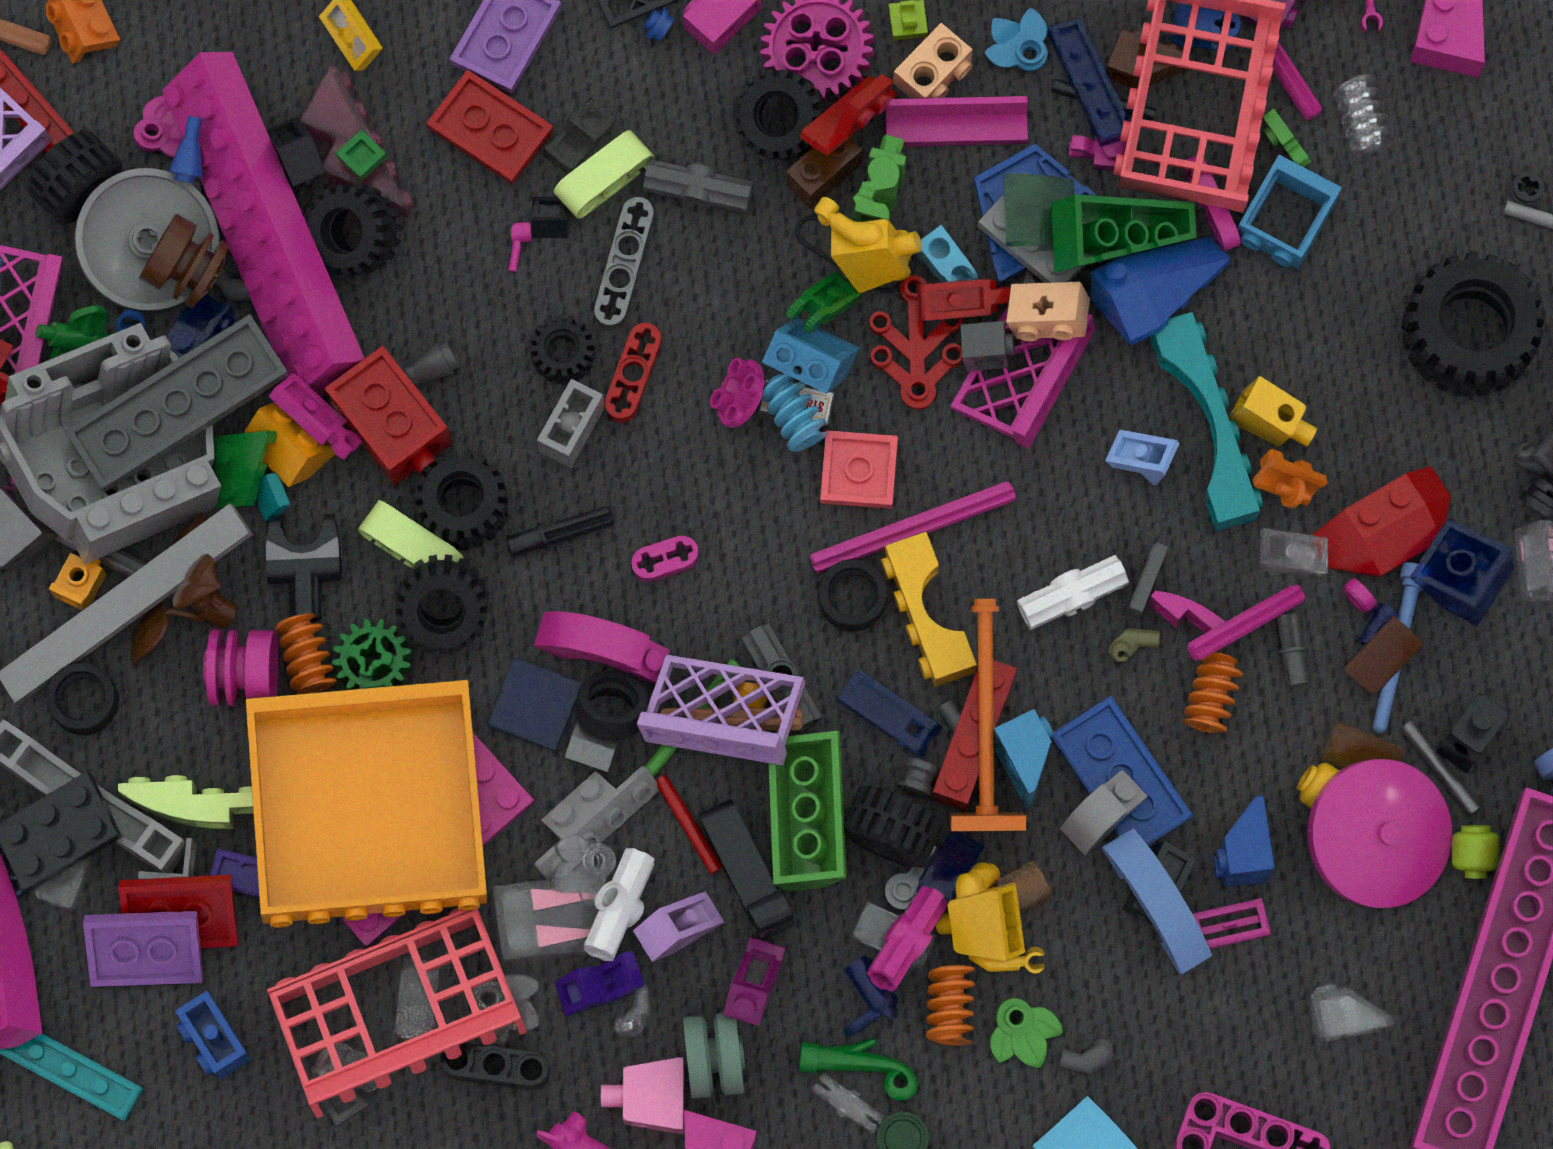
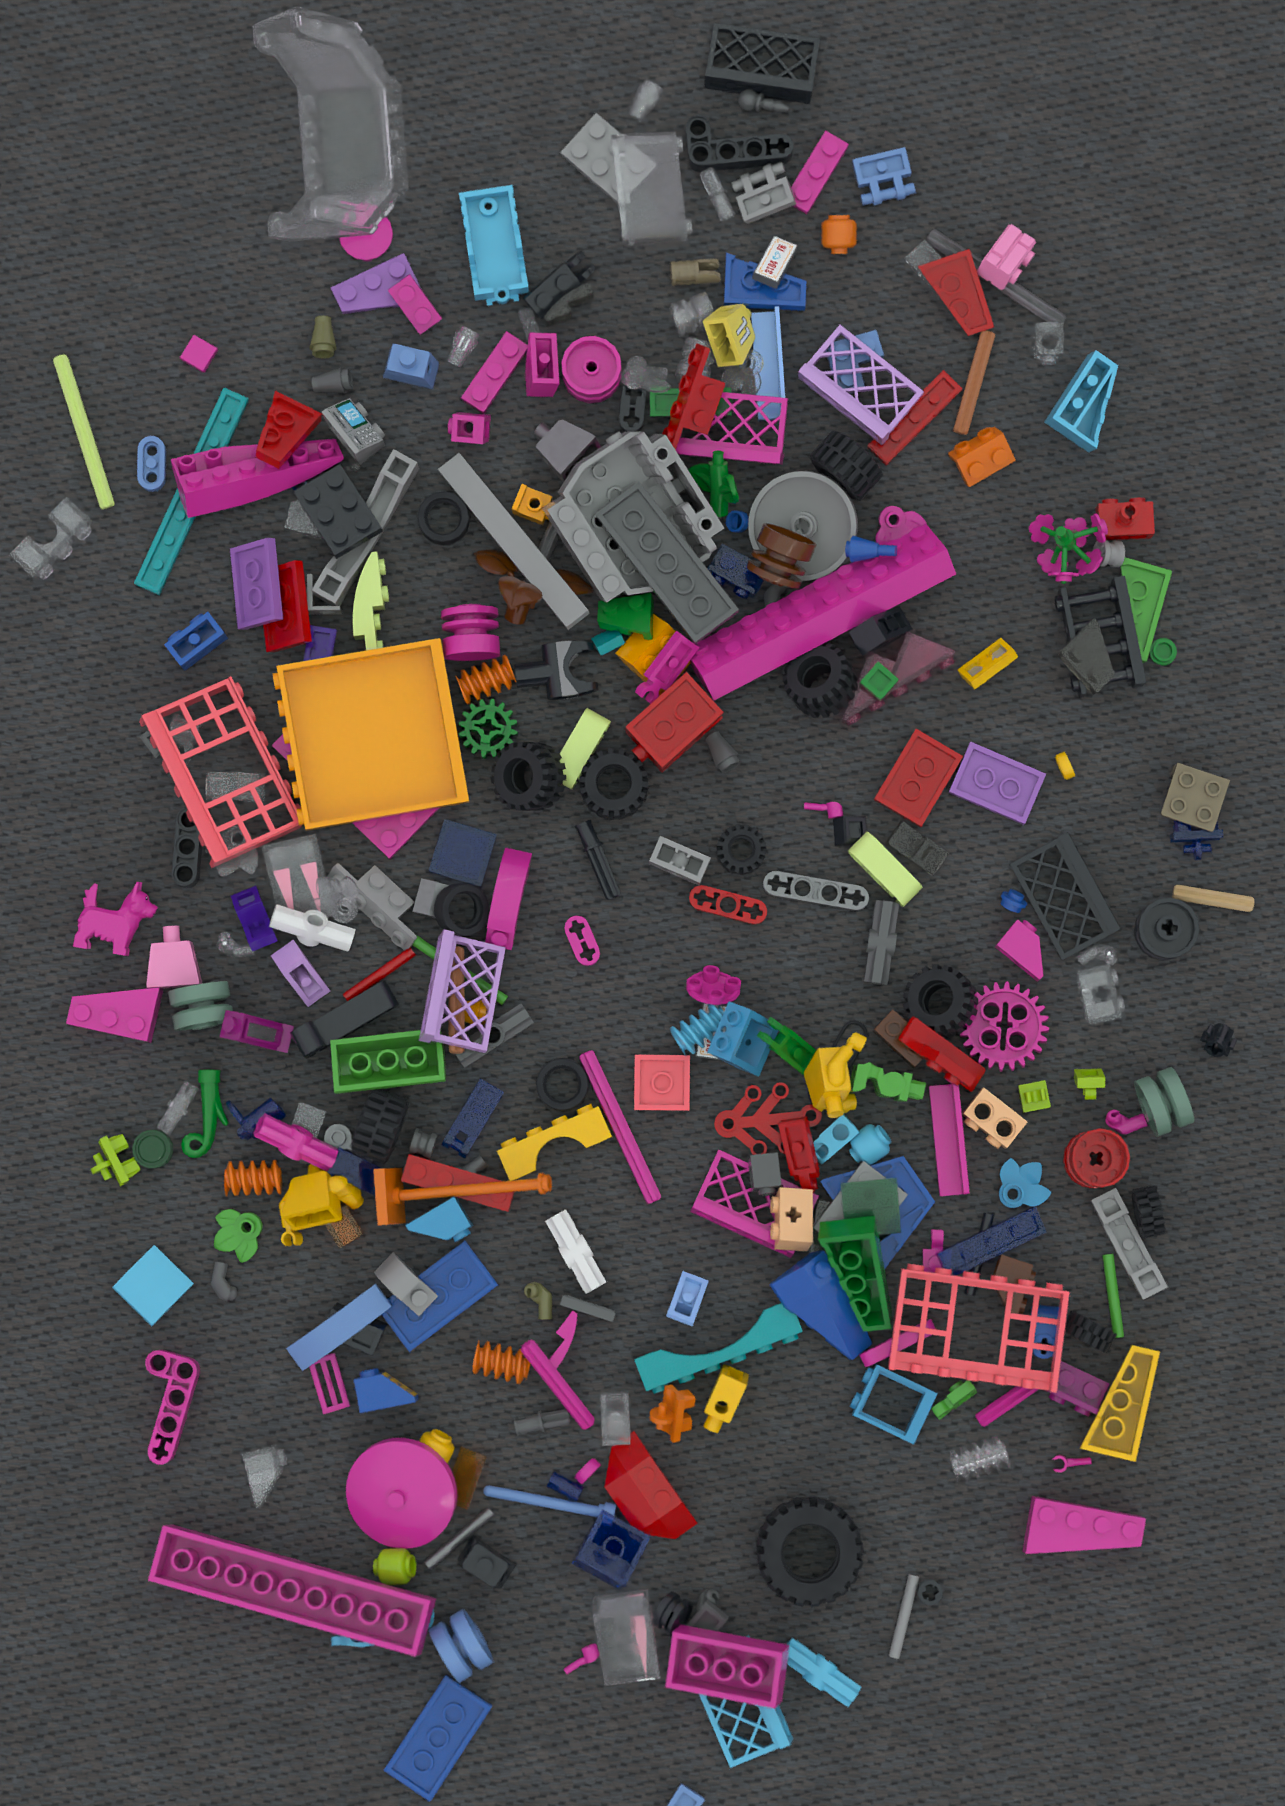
camera: 85 degrees right, 10 degrees up
reddish brown slope [1344,616,1423,695] -> none
none -> medium azure head [849,1124,891,1165]

